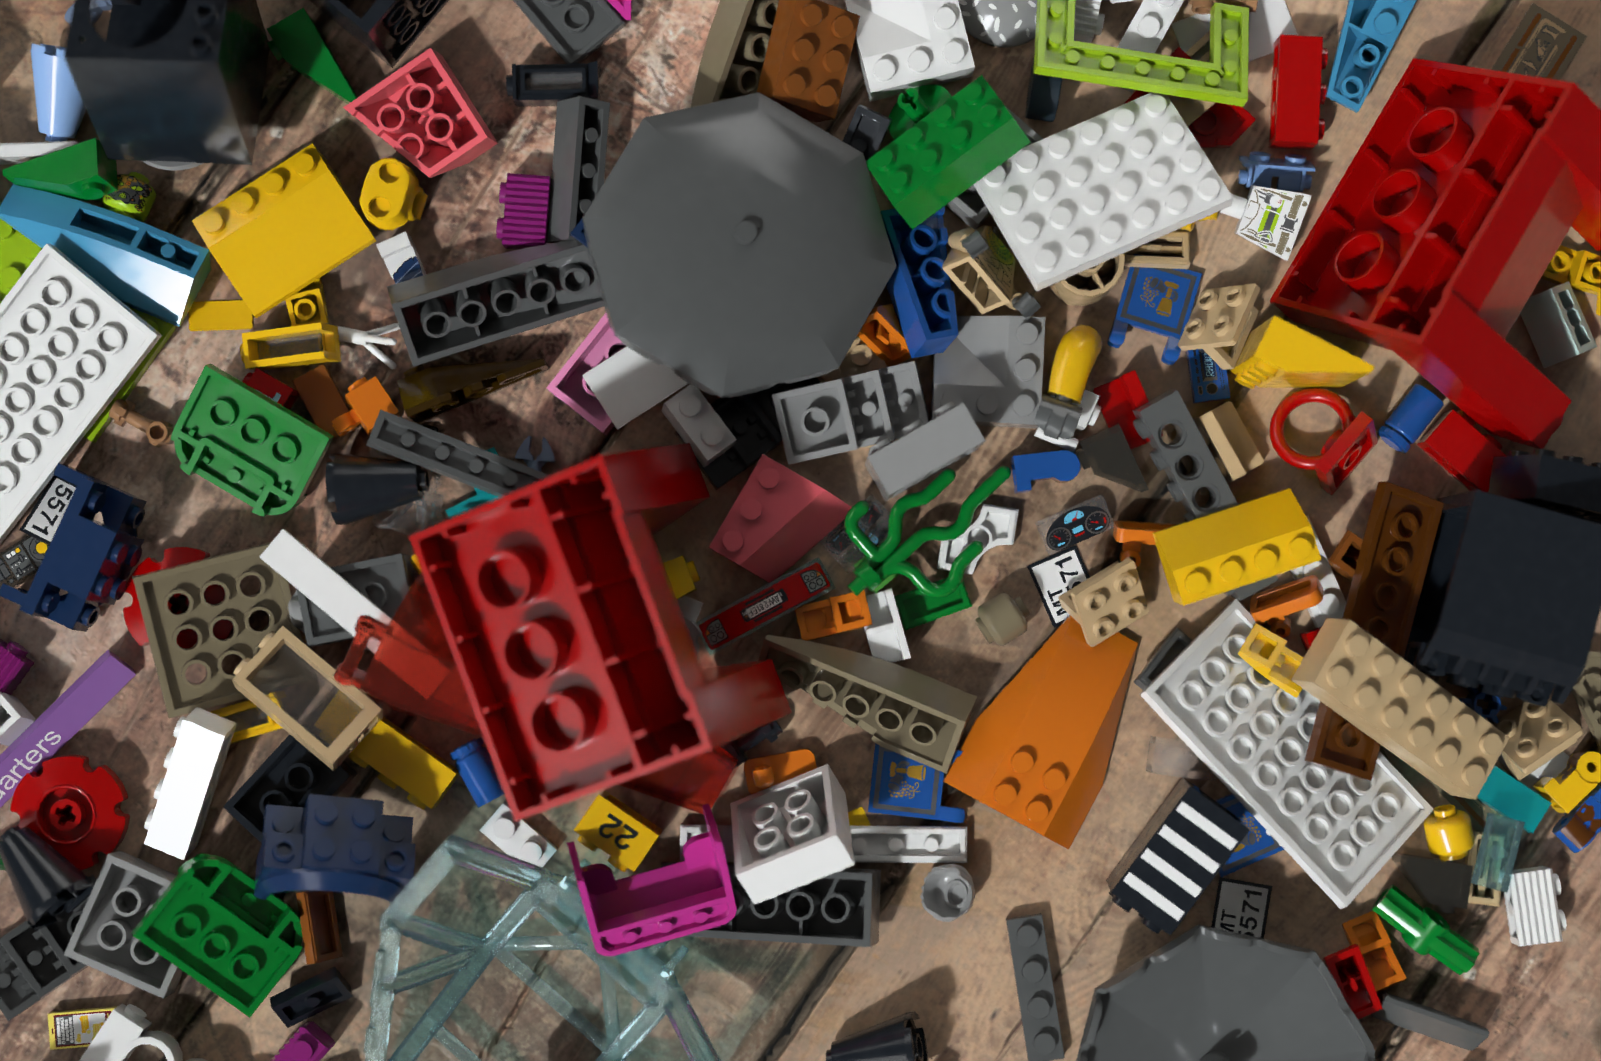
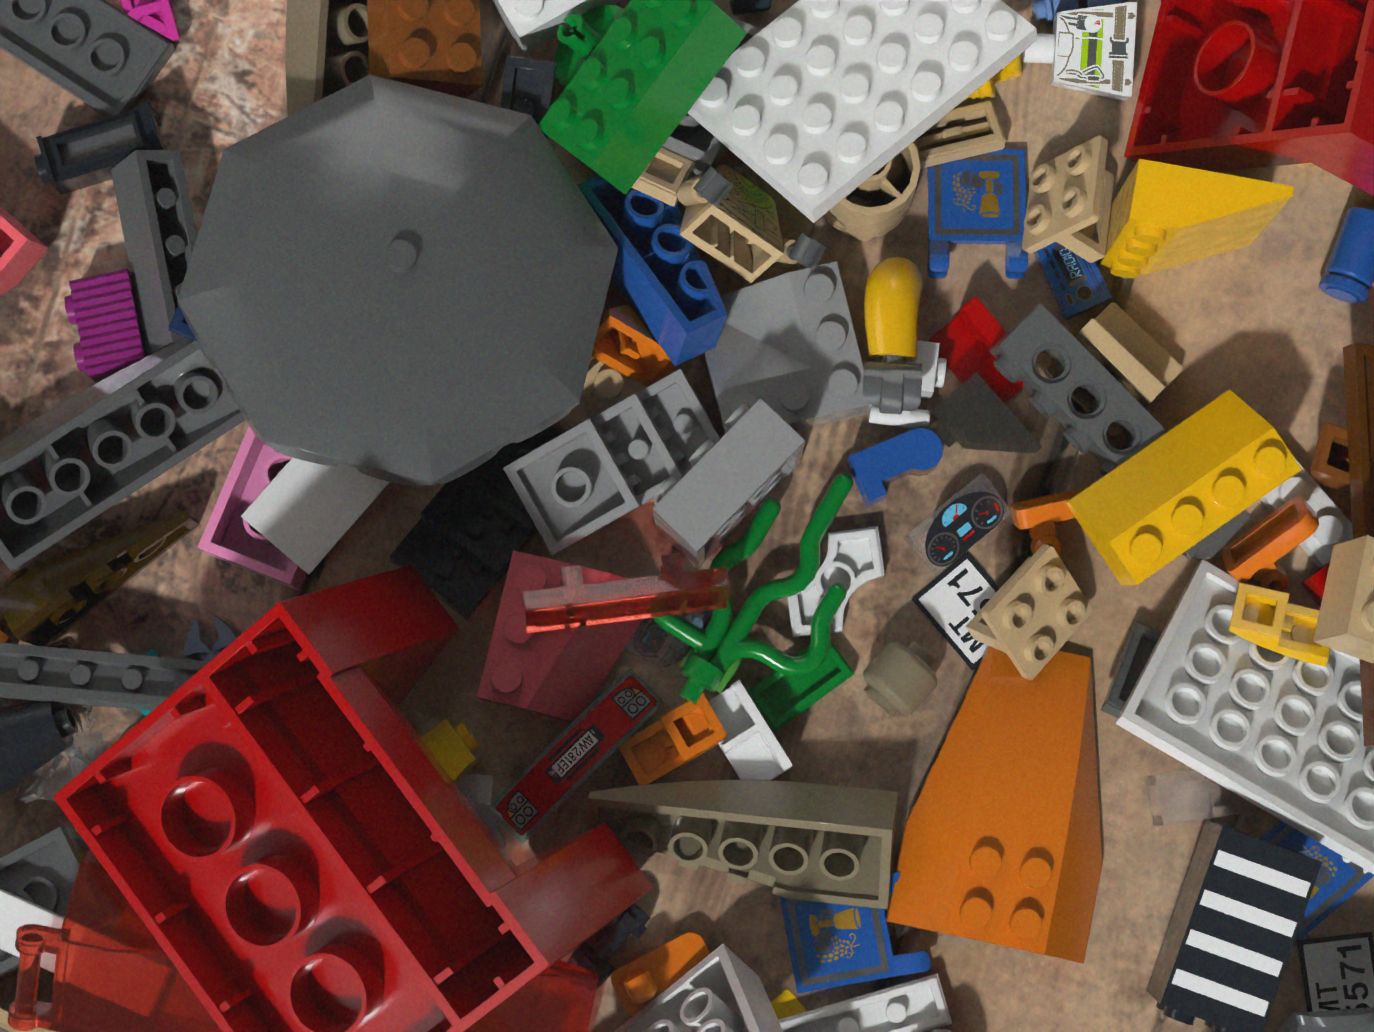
camera: 15 degrees left, 5 degrees down
white brick [661,384,737,467] -> none
red tile [1269,388,1378,495] -> none
none -> clear red hinge [523,553,729,633]
none -> tan tile [631,147,696,207]

